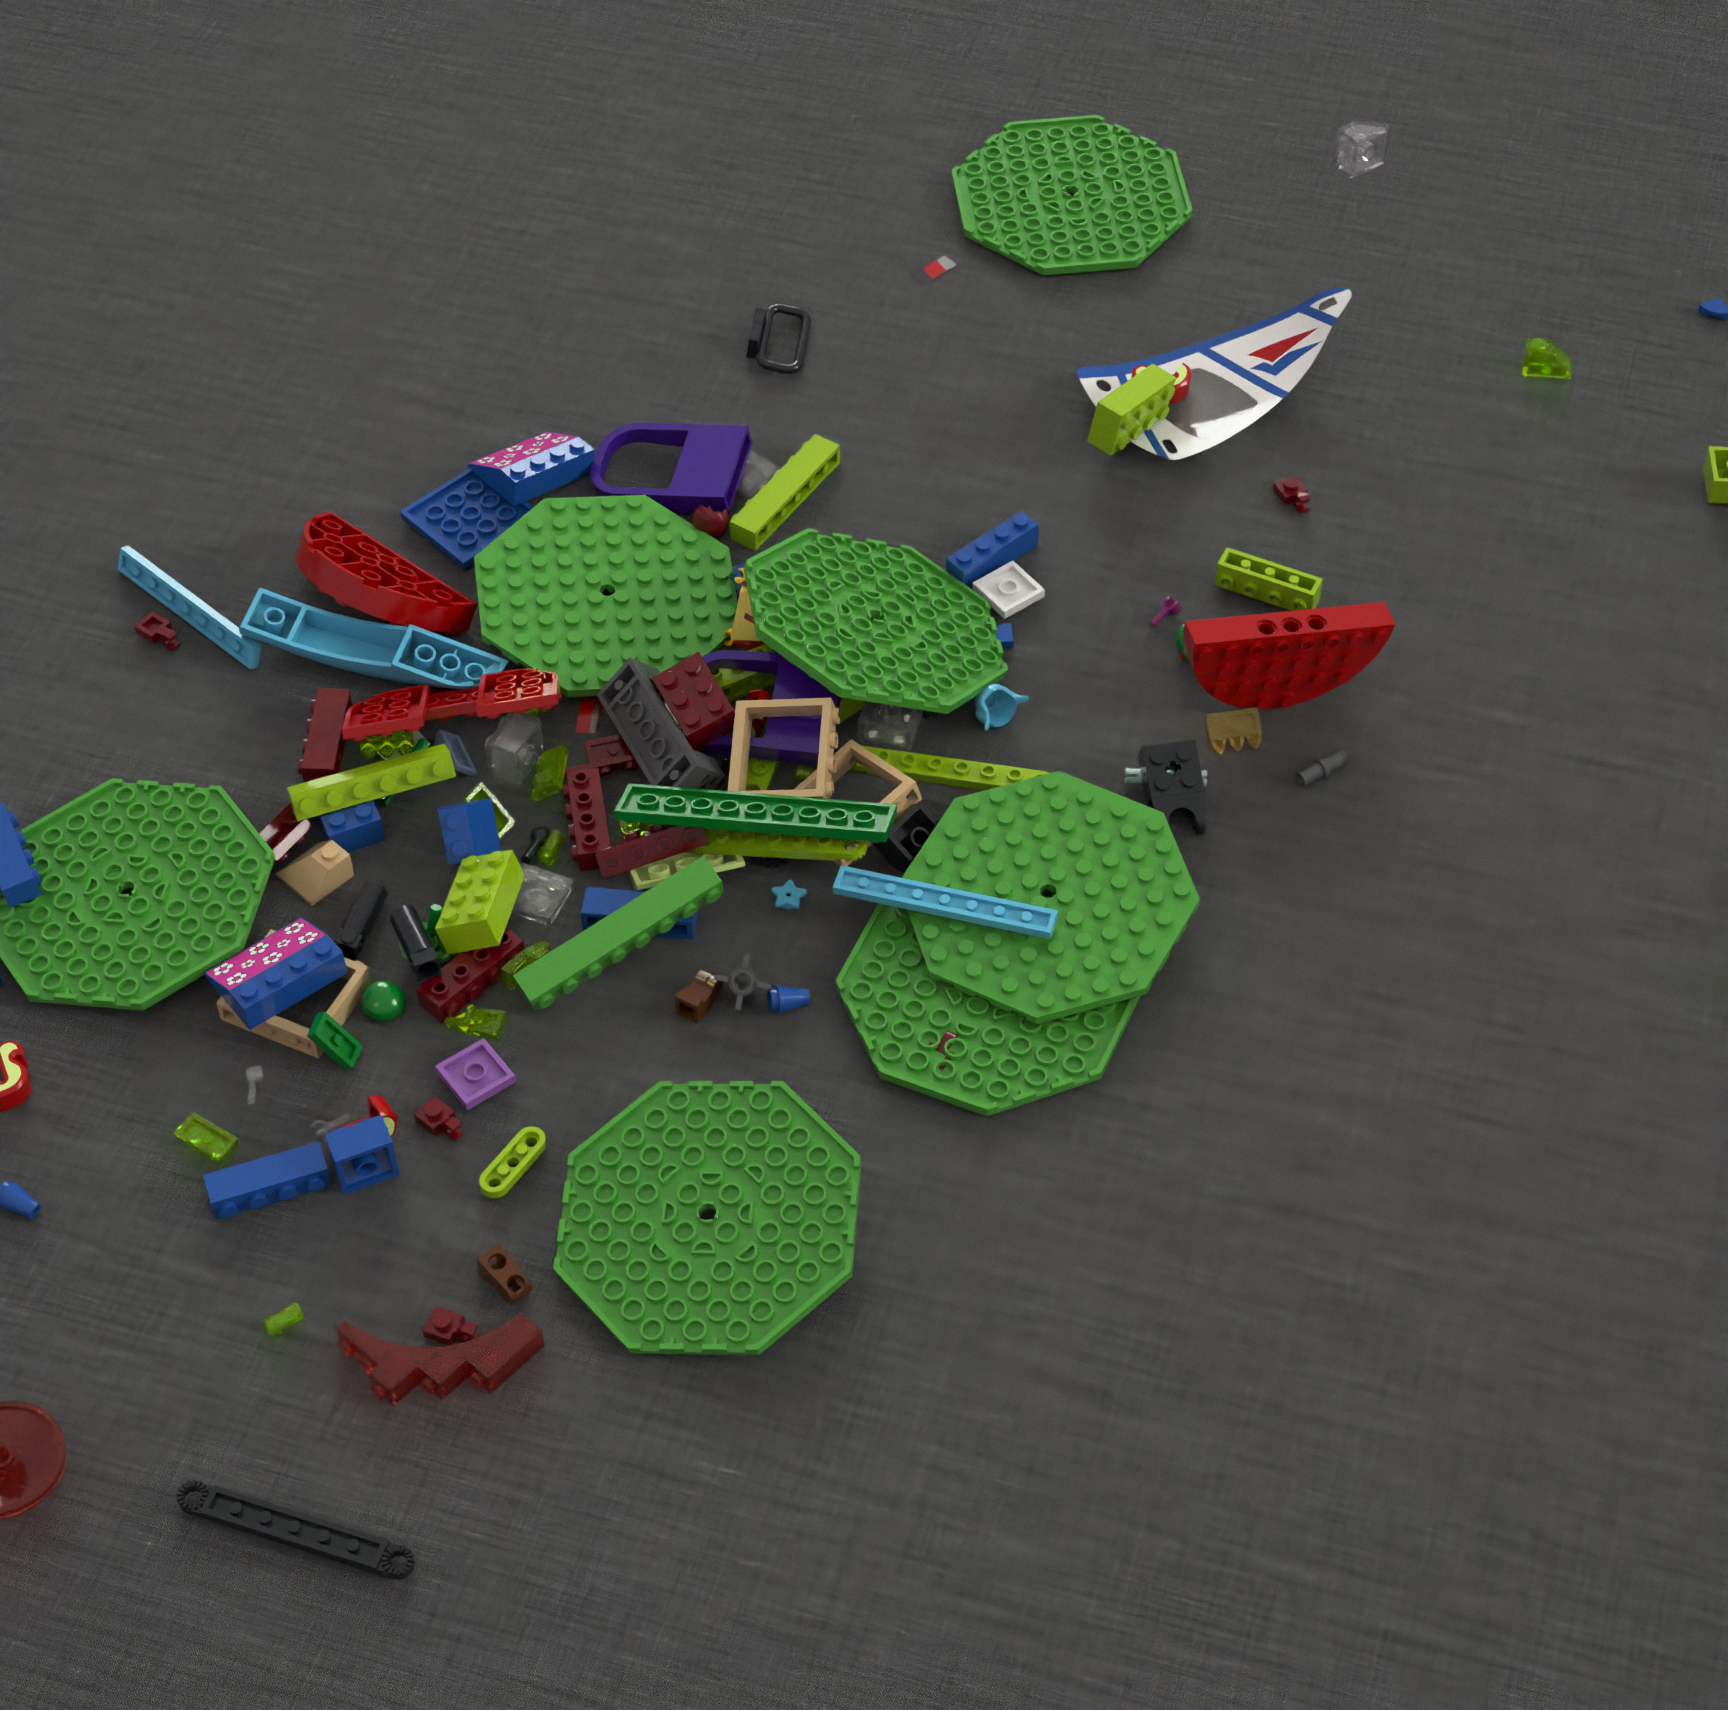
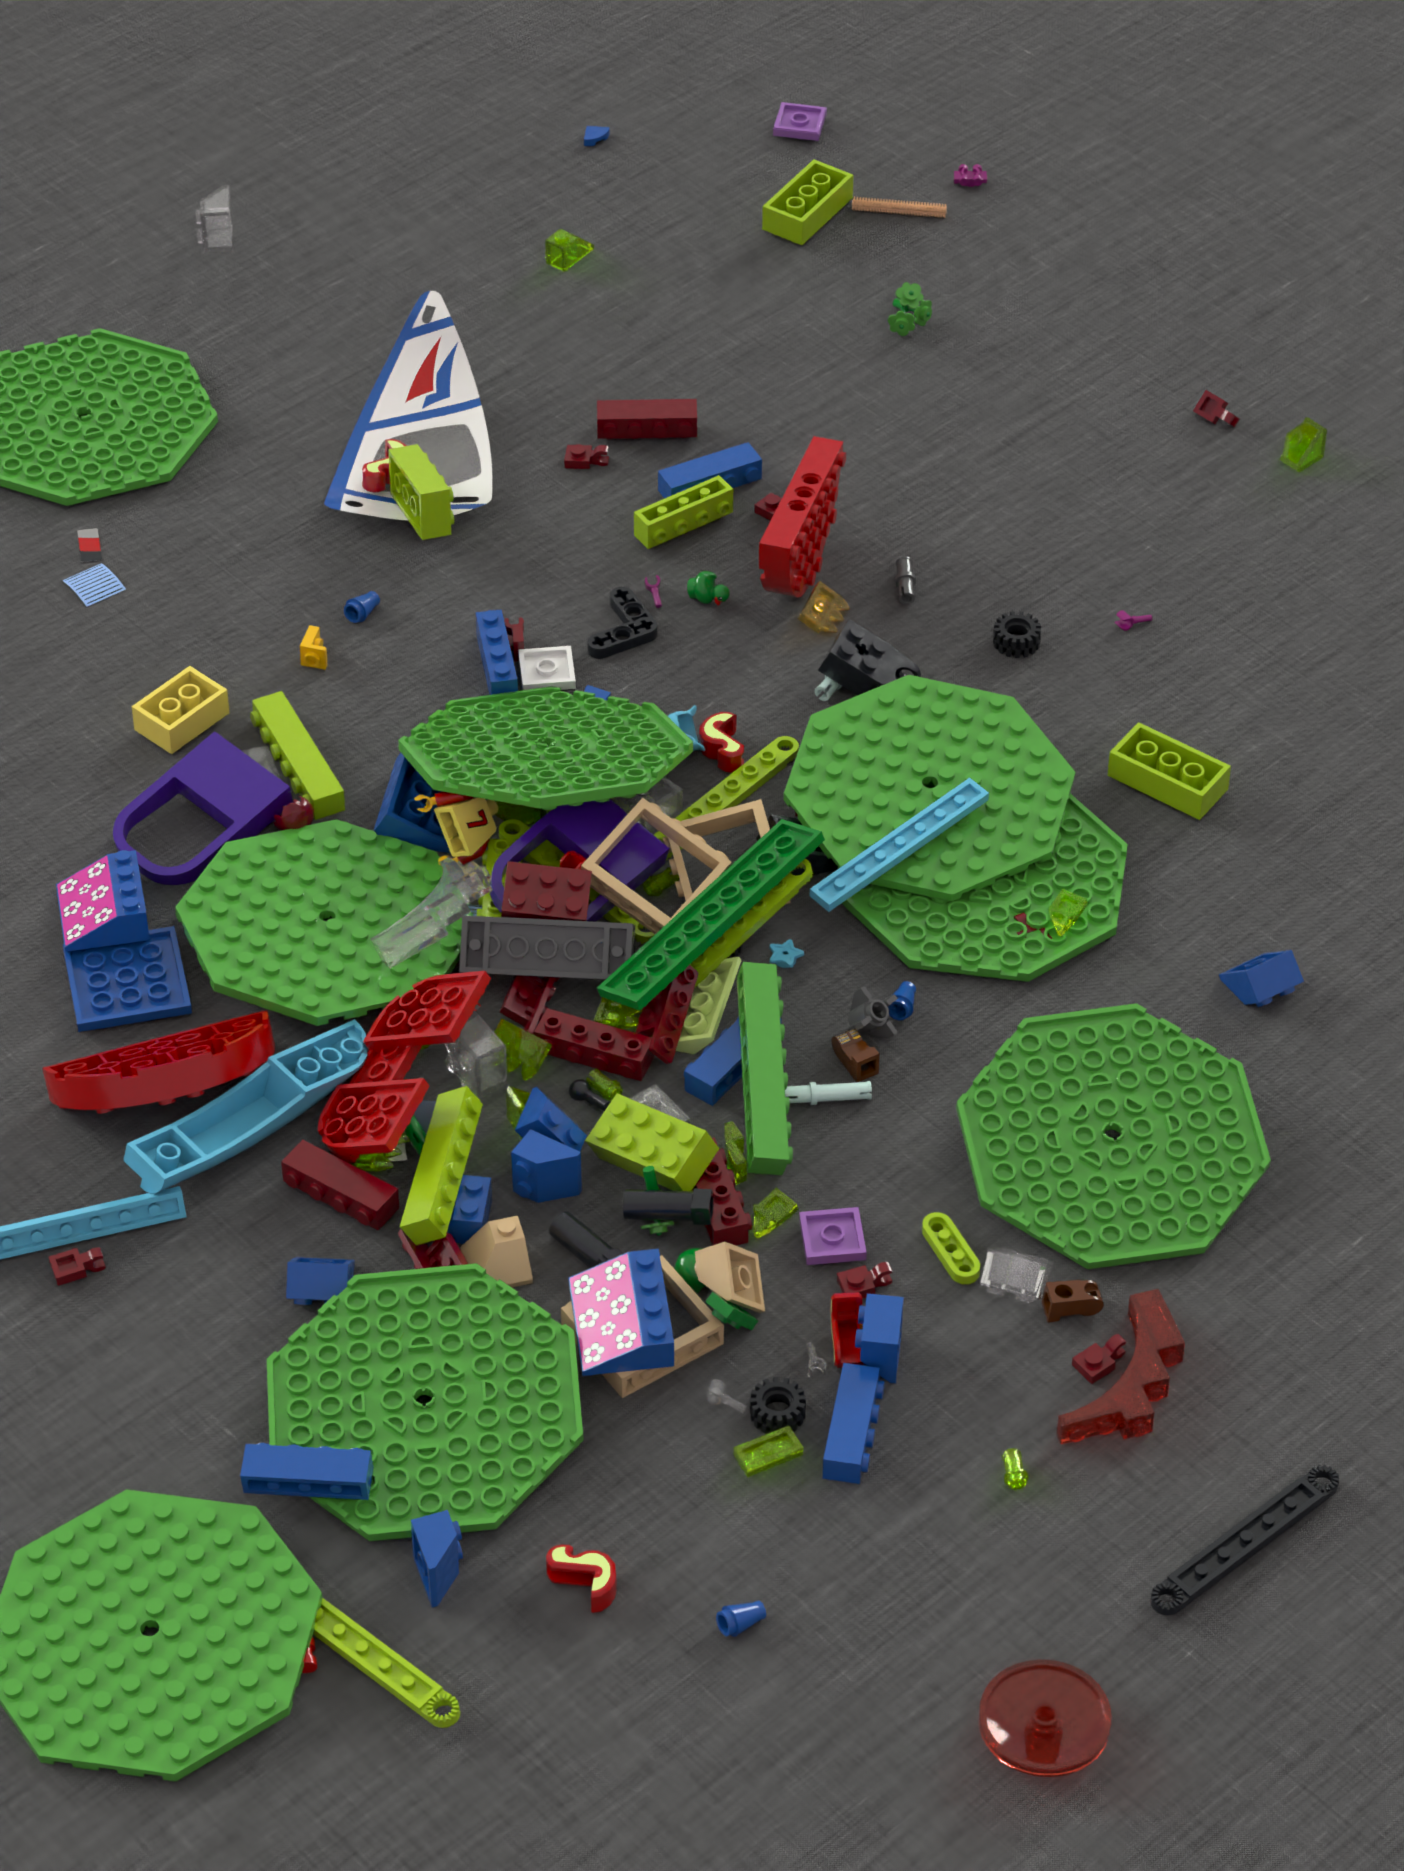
camera: 60 degrees left, 5 degrees down
black bar [746,304,811,374] -> none
none -> light blue sticker [62,563,126,607]
none -> light yellow brick [132,666,230,754]
none -> blue slope [286,1257,355,1305]
none -> yellow bracket [300,625,327,670]
none -> blue cone [344,591,380,623]
none -> clear arch [370,857,492,969]
none -> dark red plate [504,617,524,662]
none -> blue slope [511,1129,582,1203]
none -> black beam [587,587,658,659]
none -> dark red brick [597,399,697,439]
none -> blue brick [658,442,762,499]
none -> tan slope [695,1242,765,1313]
none -> red animal [699,712,744,773]
none -> black tyre [750,1377,806,1436]
none -> light aqua pin [785,1081,872,1105]
none -> bright green plant [888,282,932,336]
none -> clear slope [980,1246,1056,1303]
none -> black tyre [993,611,1041,658]
none -> clear neon green slope [1049,888,1087,936]
none -> lime brick [1107,722,1231,820]
none -> magenta hand [1114,610,1152,631]
none -> blue slope [1219,950,1304,1007]

